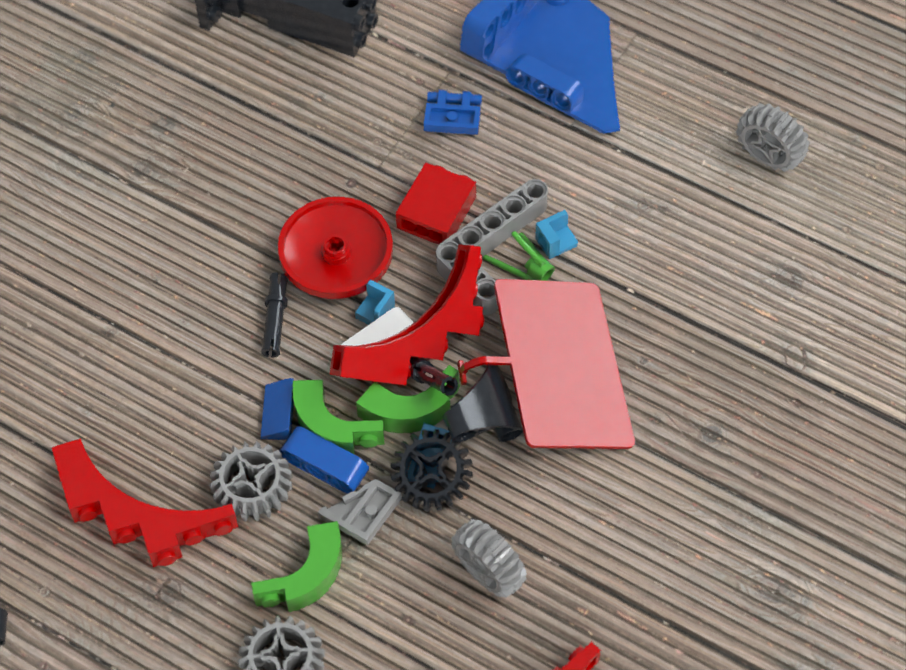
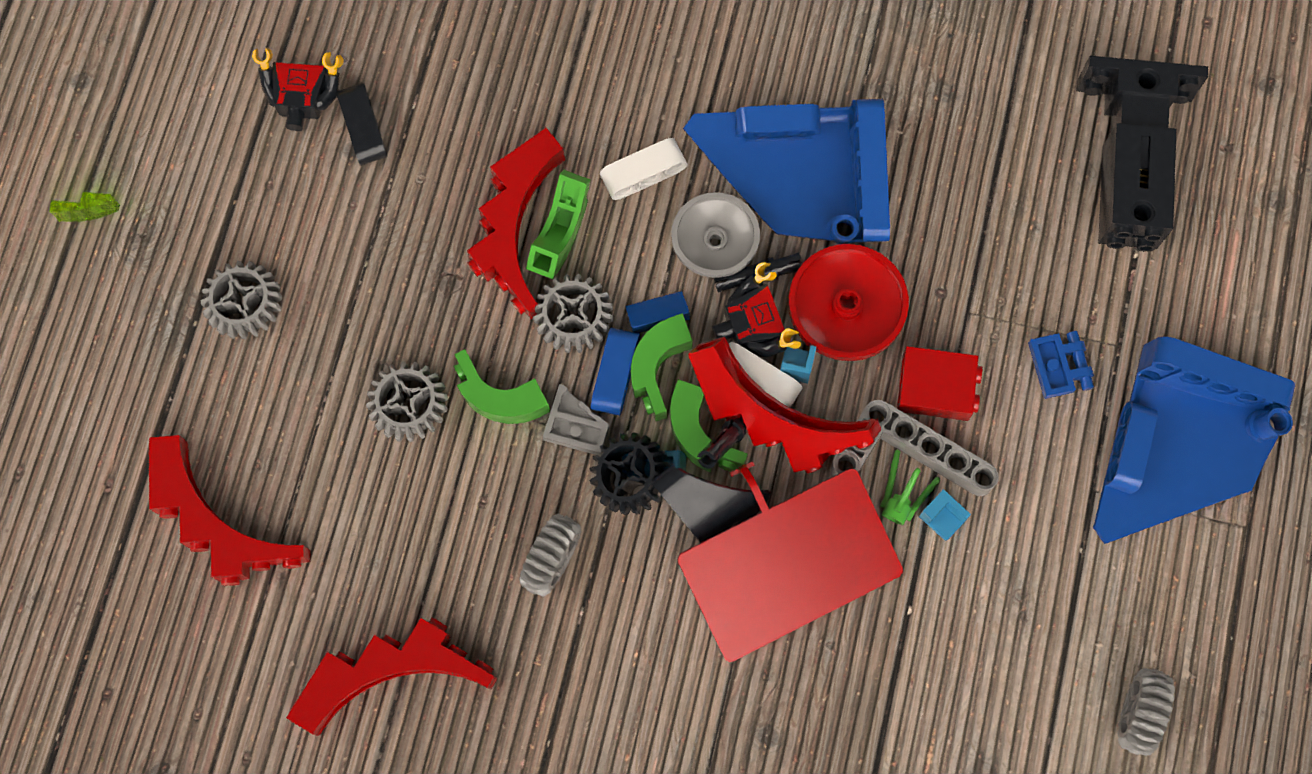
camera: 75 degrees right, 15 degrees up
none -> bright green arch [526,170,591,279]
none -> white beam [600,138,687,200]
none -> light grey dish [671,192,760,278]
none -> blue panel [683,99,890,245]
none -> torso [712,262,801,358]

